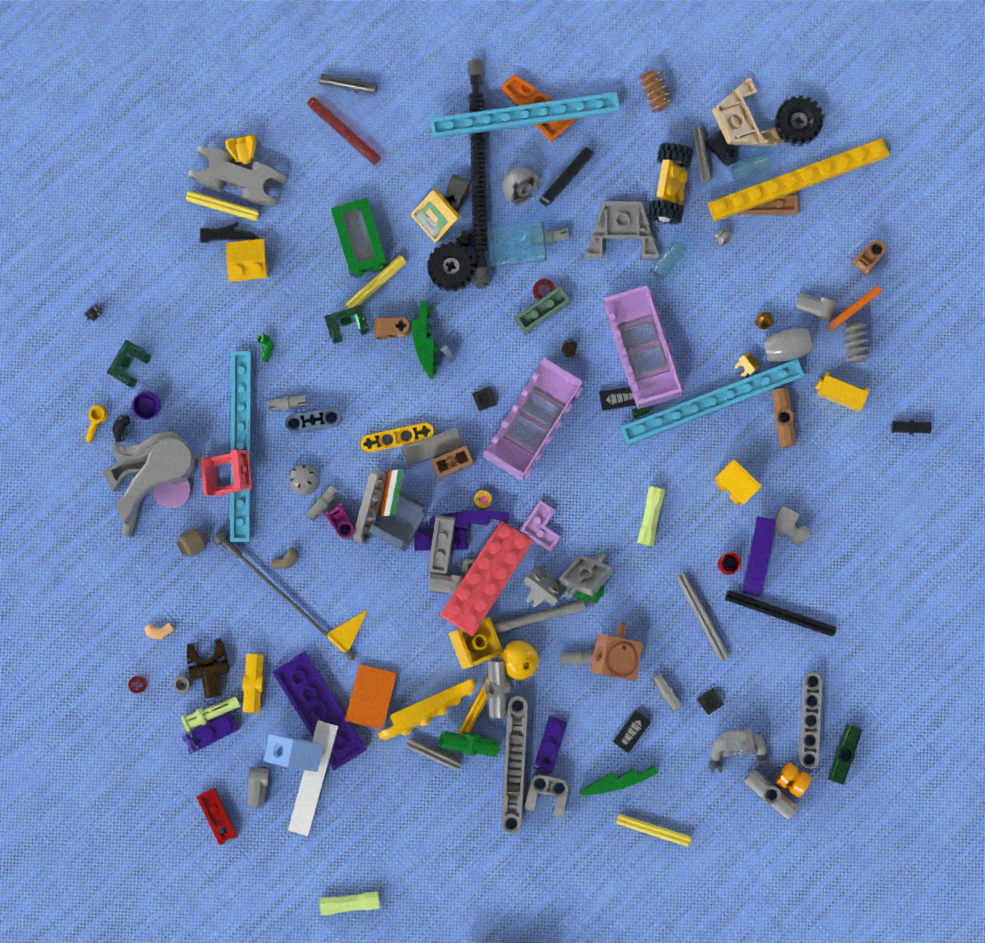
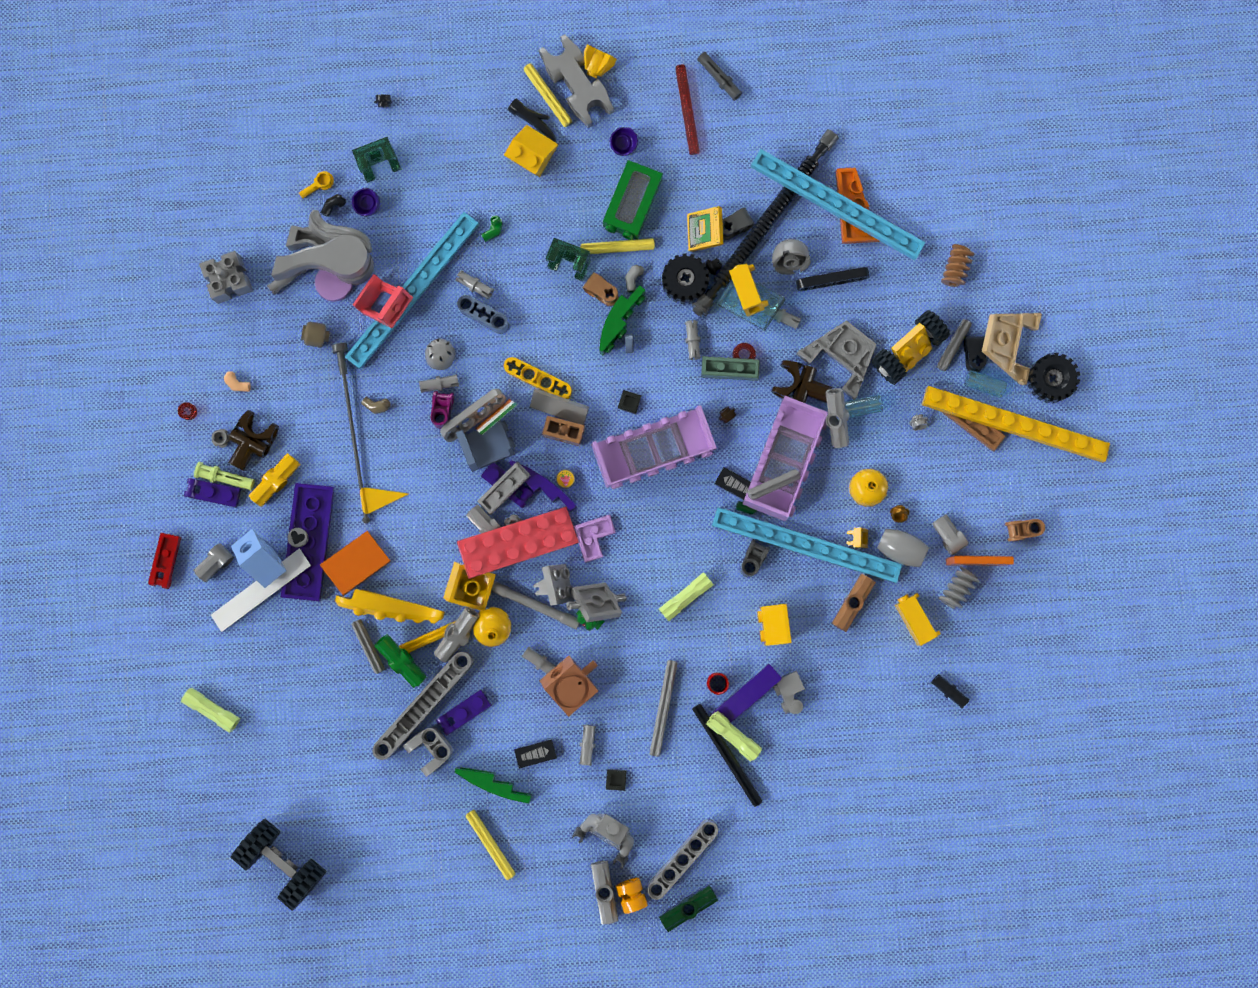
camera: 40 degrees right, 0 degrees up
none -> light grey brick [199,251,253,304]
none -> light grey tile [288,528,308,547]
none -> dark purple hair [609,127,638,156]
none -> light grey arm [625,265,644,292]
none -> light grey pin [685,320,701,360]
none -> yellowish green axle [706,711,762,762]
none -> yellow brick [729,263,769,317]
none -> dark grey piece [740,539,770,577]
none -> light grey axle [747,469,801,500]
none -> dark brown connector [771,360,833,403]
none -> light grey piece [826,388,850,448]
none -> yellow cylinder [849,469,888,507]

